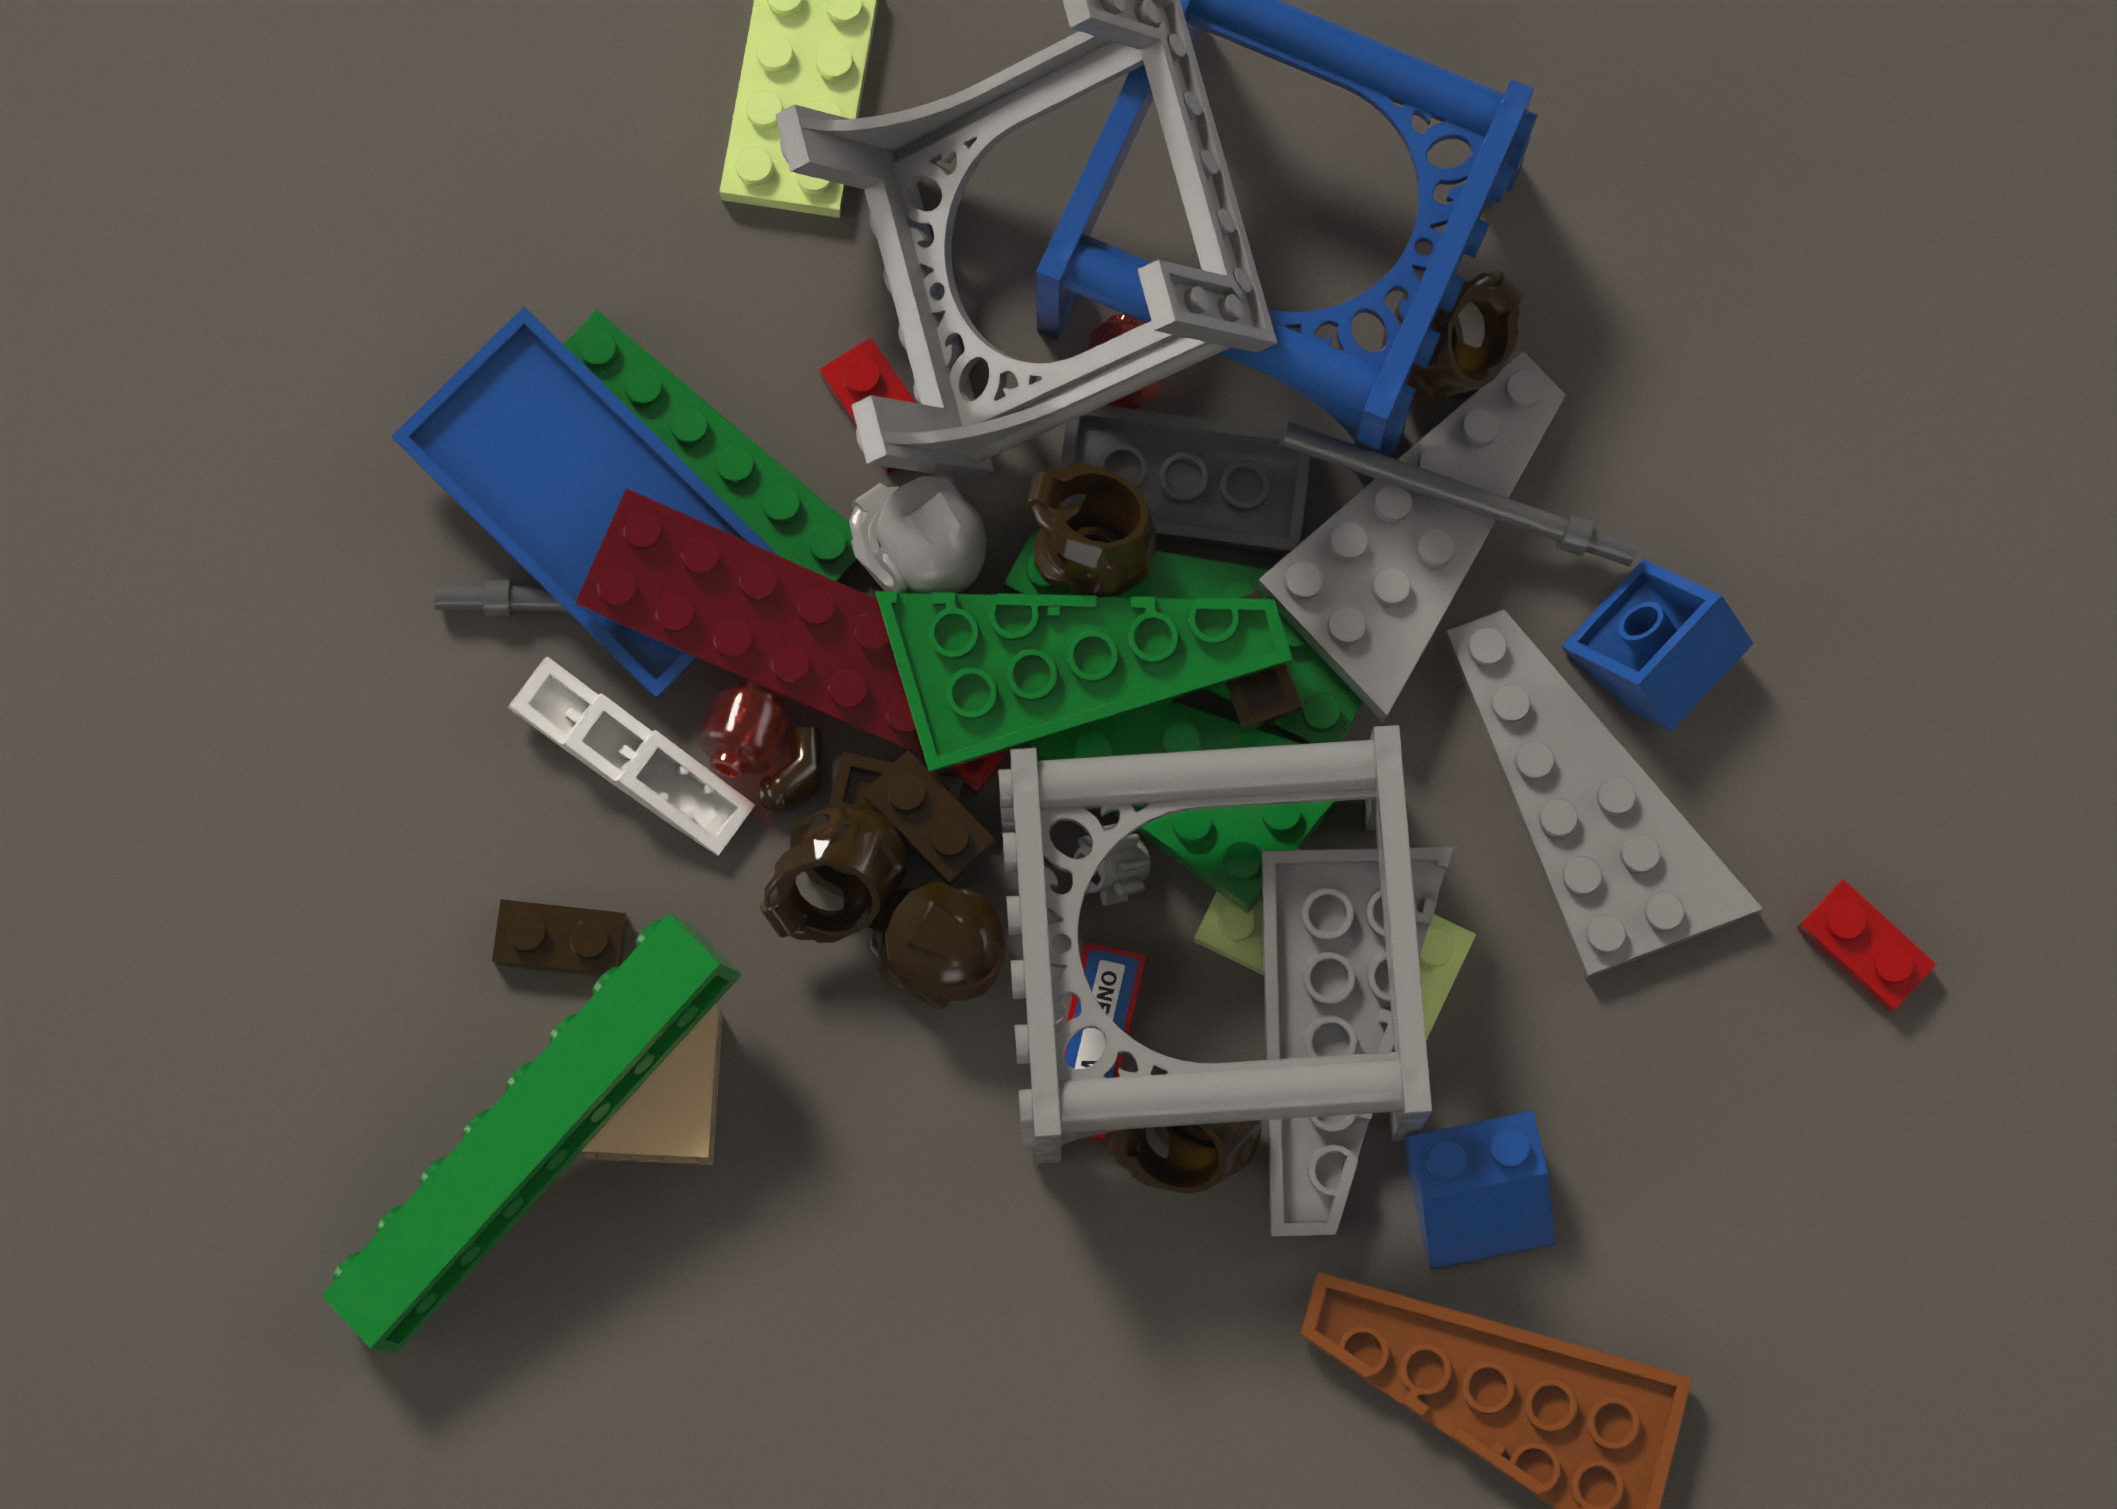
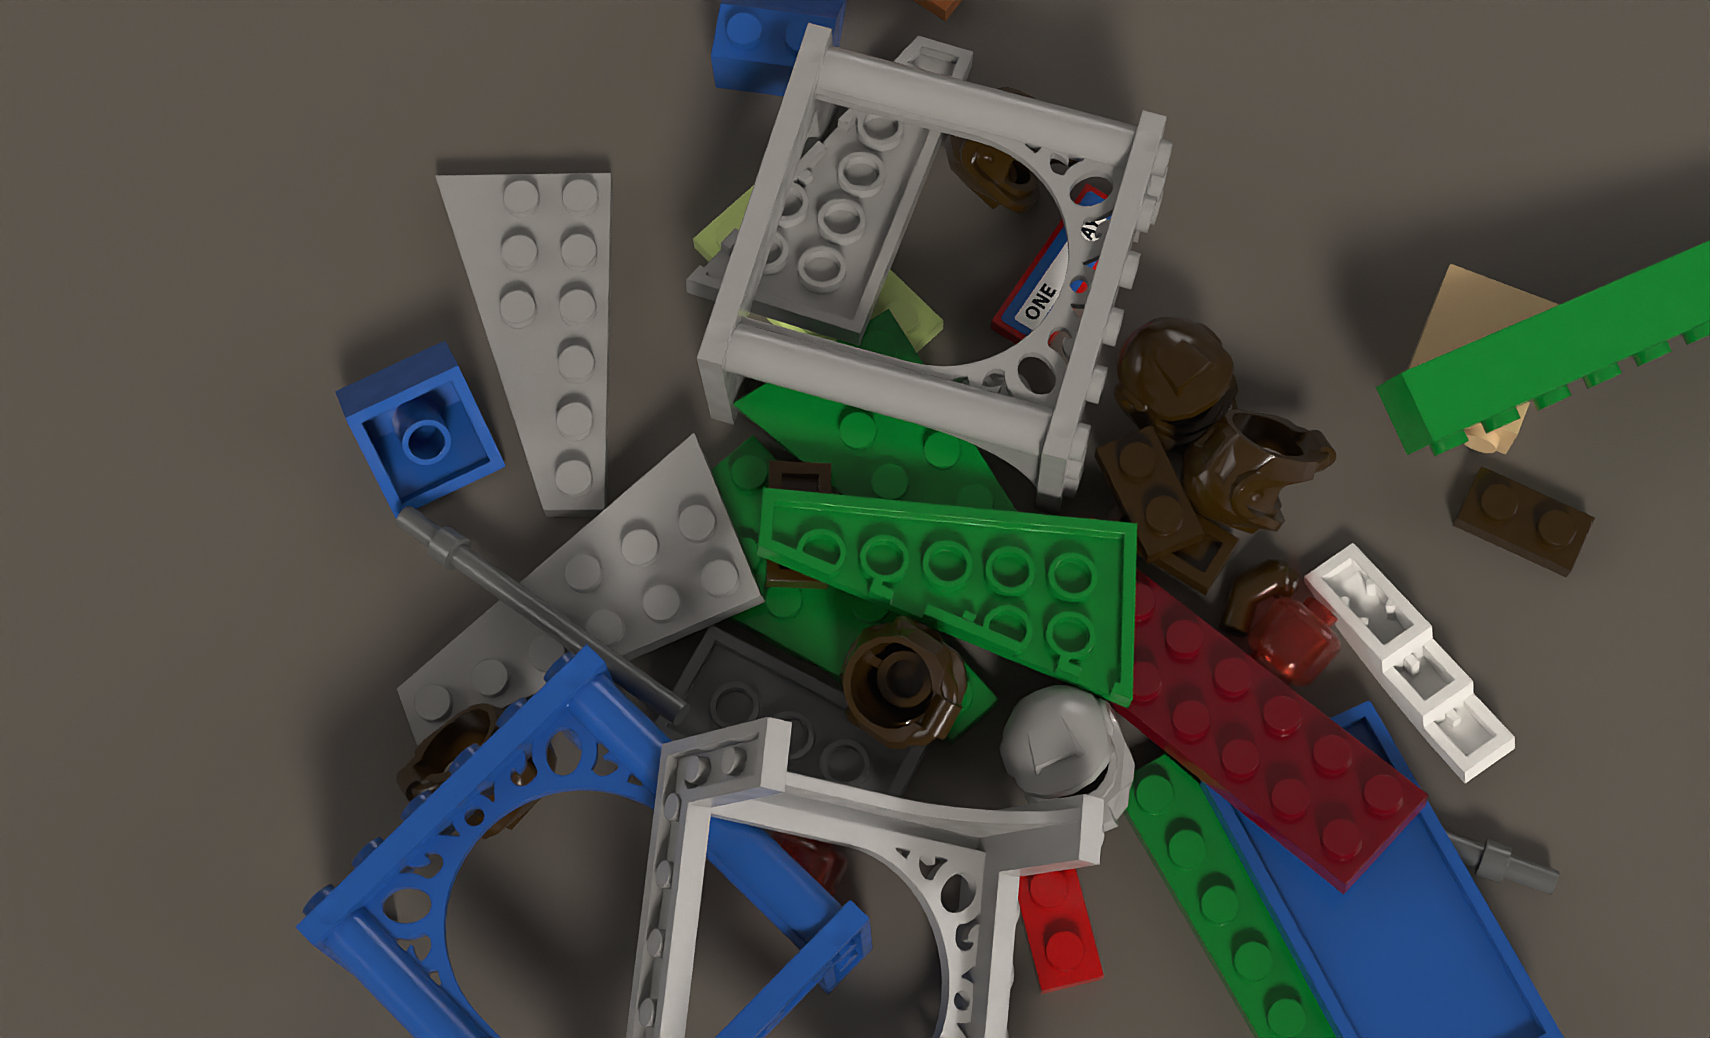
camera: 155 degrees left, 5 degrees down
red plate [1796,878,1937,1013] -> none

